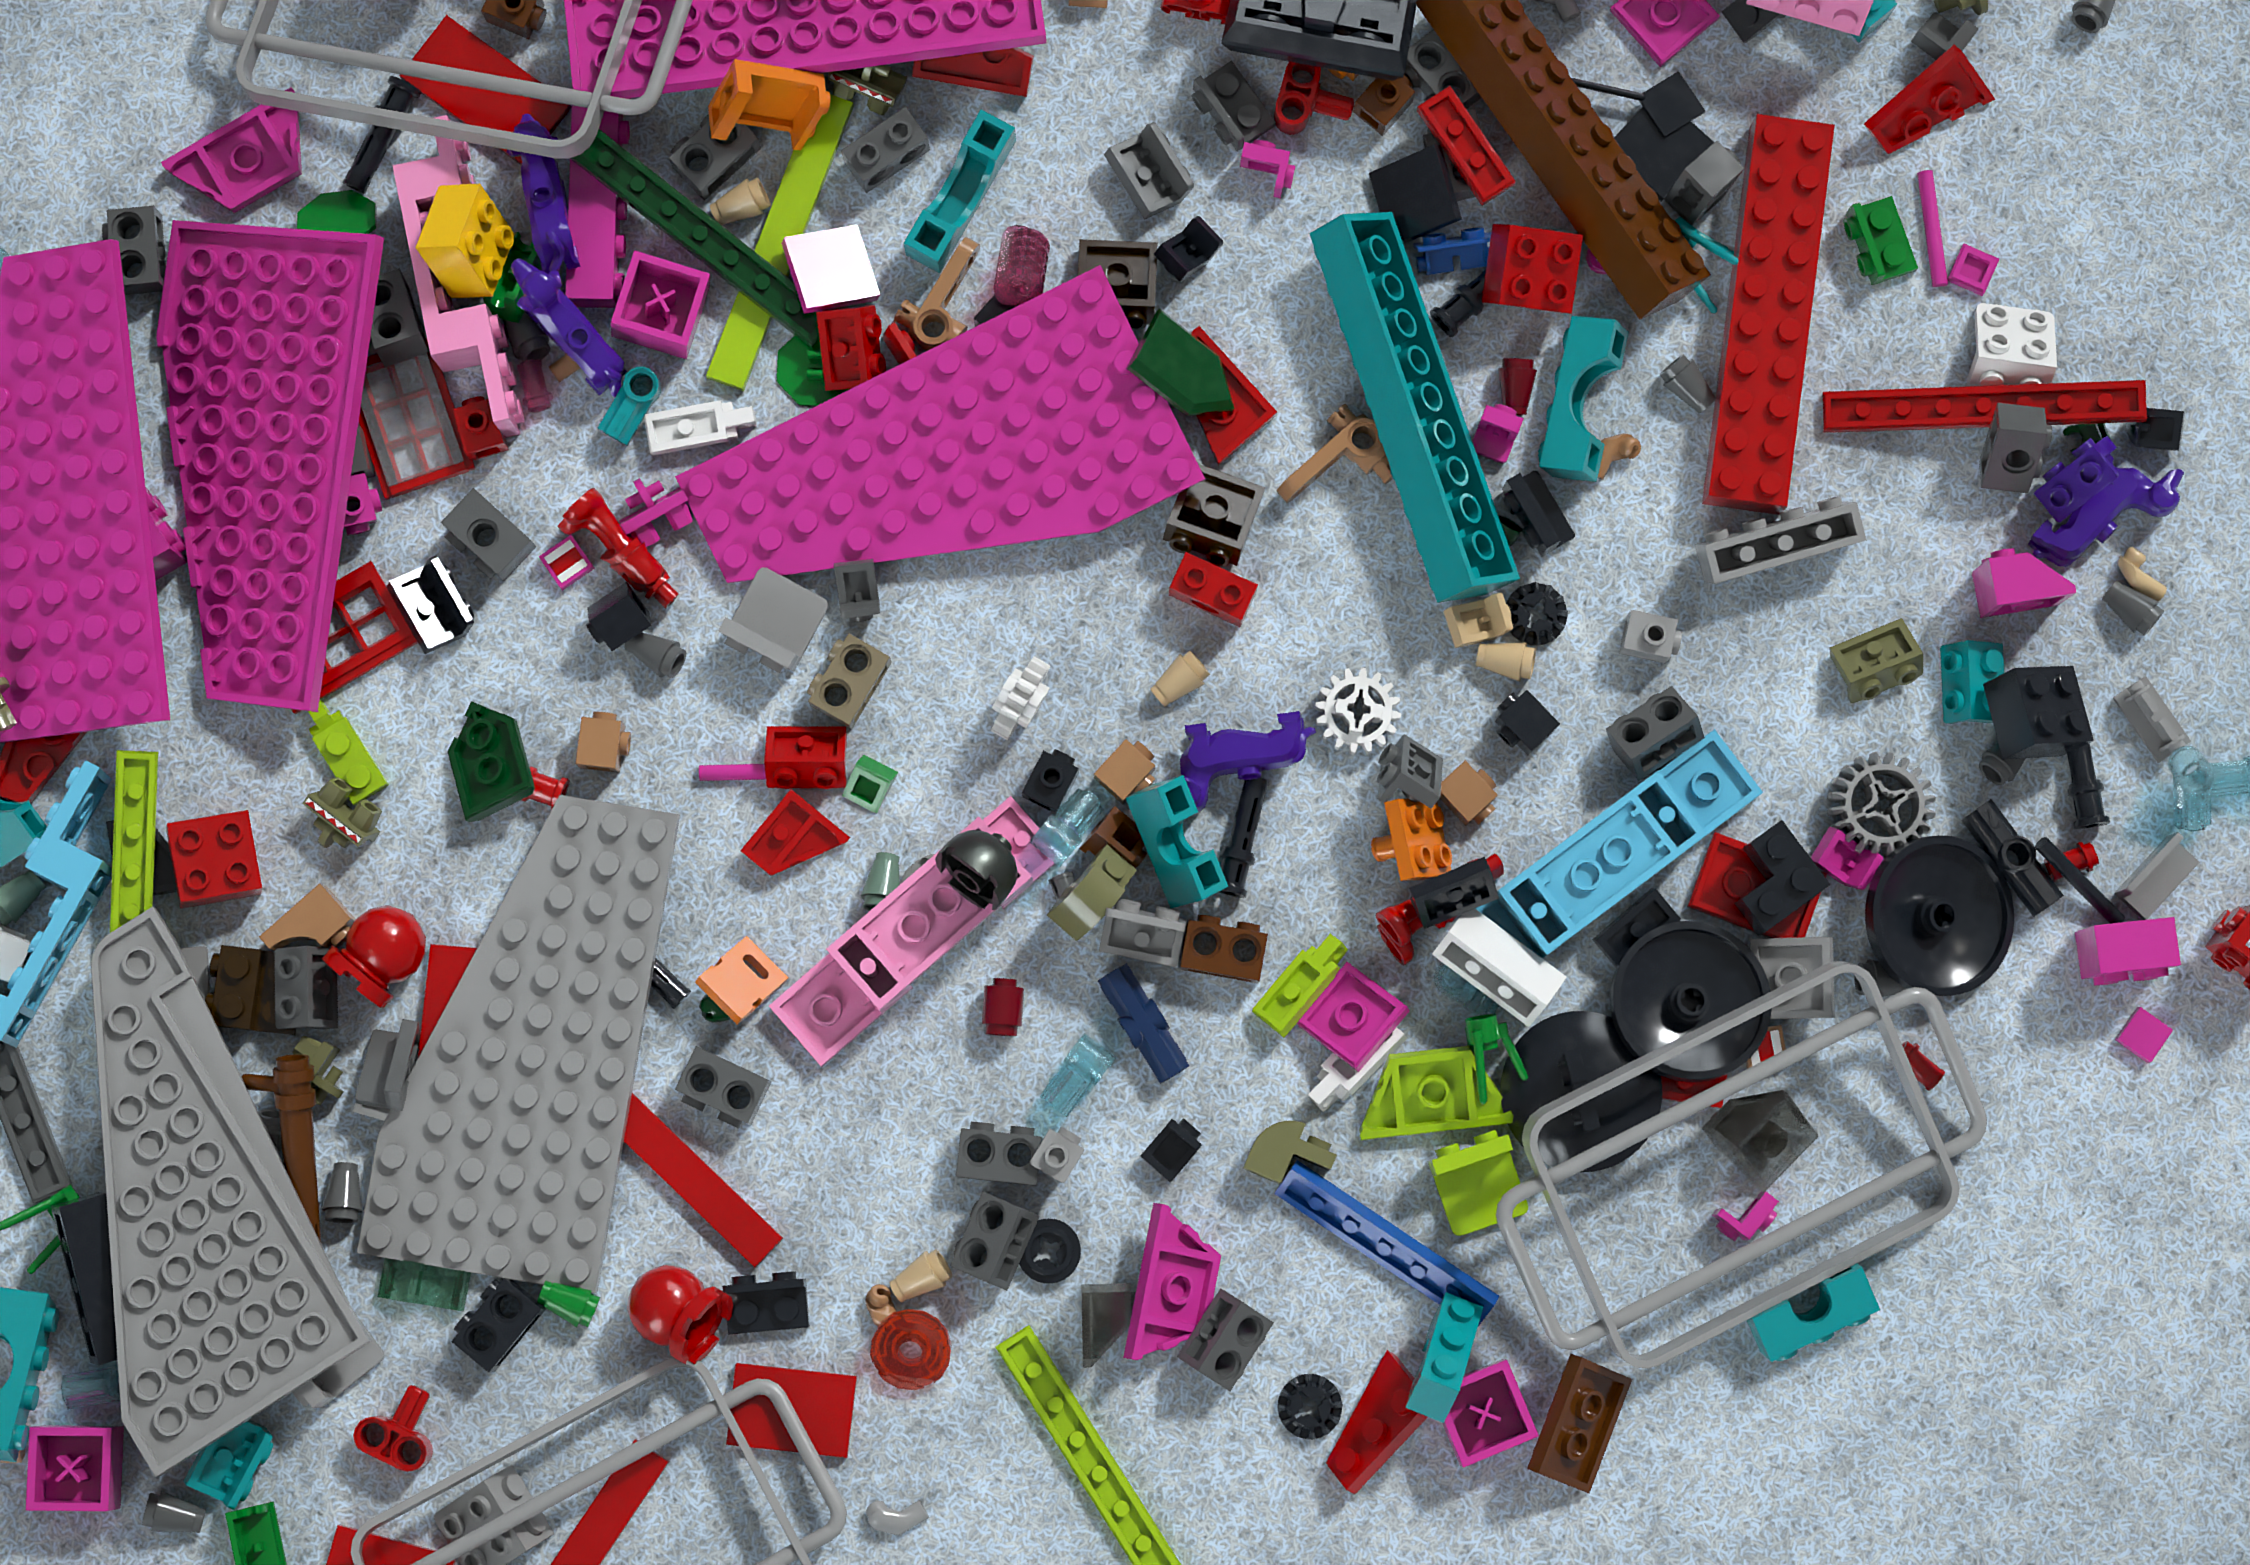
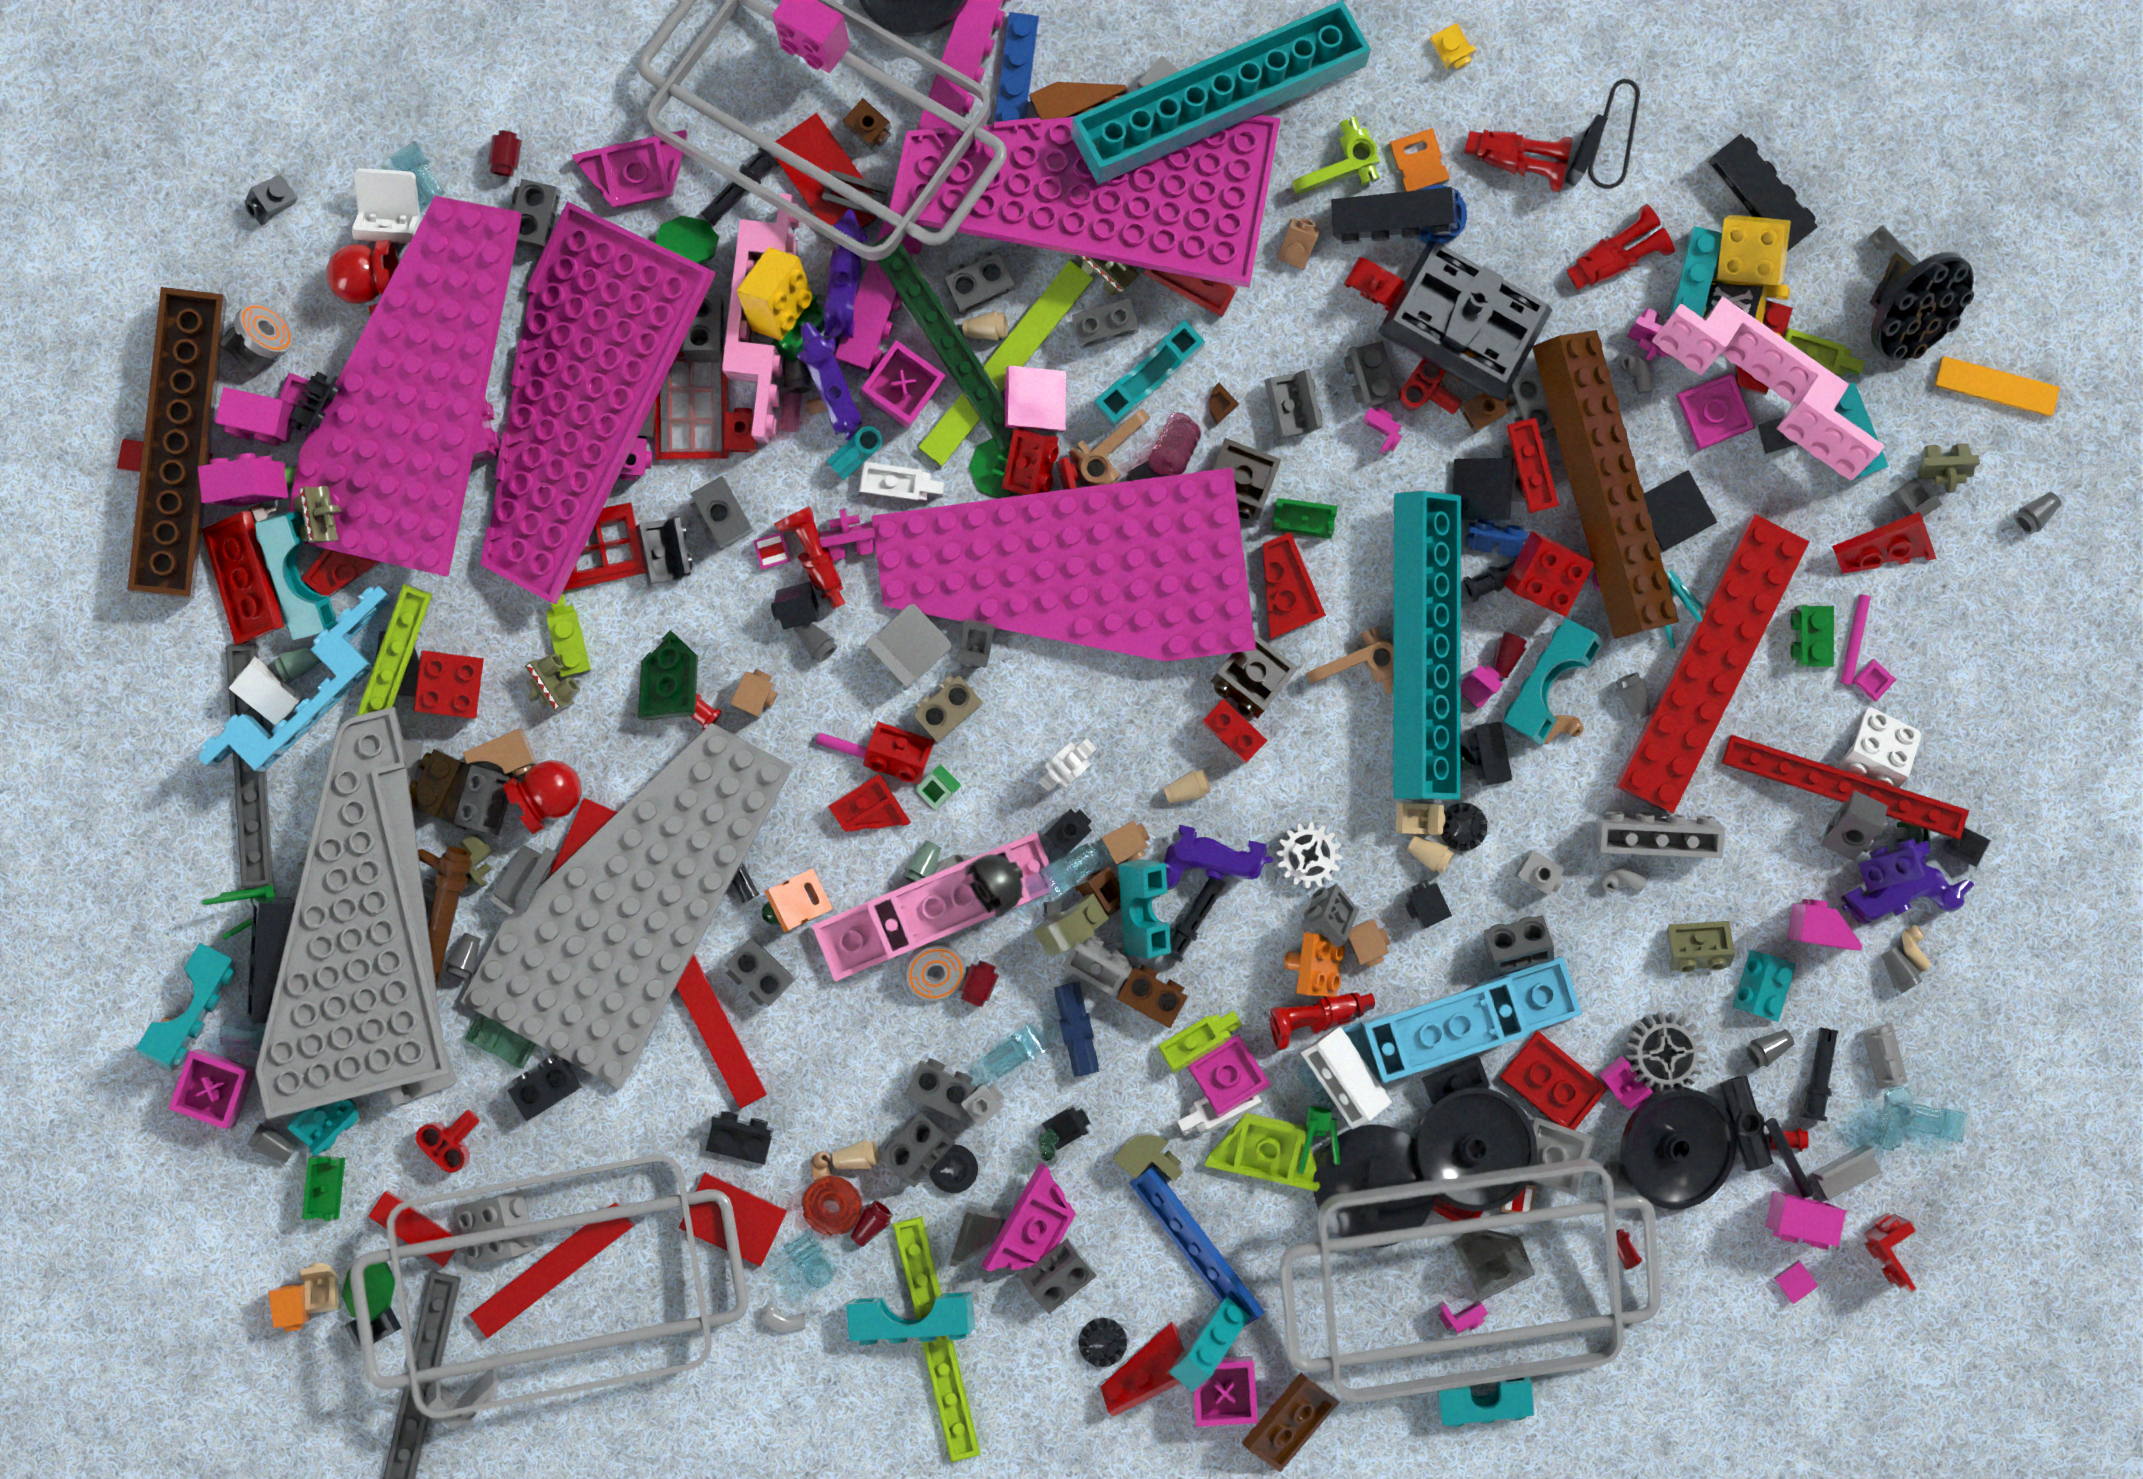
camera: 20 degrees right, 5 degrees up
green cone [537,1280,600,1328] -> none
red tile [627,1265,733,1365] -> none
orange panel [708,59,830,151] -> none
dark green tile [1126,309,1235,416] -> none
black bracket [1154,216,1223,282] -> none
black bracket [1409,857,1499,929] -> none
lime bracket [1427,1130,1528,1236] -> none
black piece [1572,71,1706,138] -> none
dark grey brick [1664,141,1745,226] -> none
black brick [1734,820,1831,936] -> none
black brick [1983,666,2094,760] -> none
none -> dark red brick [487,130,522,177]
none -> clear light blue piece [784,1228,836,1288]
none -> dark grey tile [822,170,889,218]
none -> teal arch [846,1292,976,1345]
none -> dark red cone [850,1200,893,1247]
none -> light grey tile [904,942,966,1001]
none -> clear green arm [1037,1128,1059,1166]
none -> reddish brown tile [1209,382,1239,425]
none -> green hinge [1271,498,1338,539]
none -> light grey arm [1601,866,1648,892]

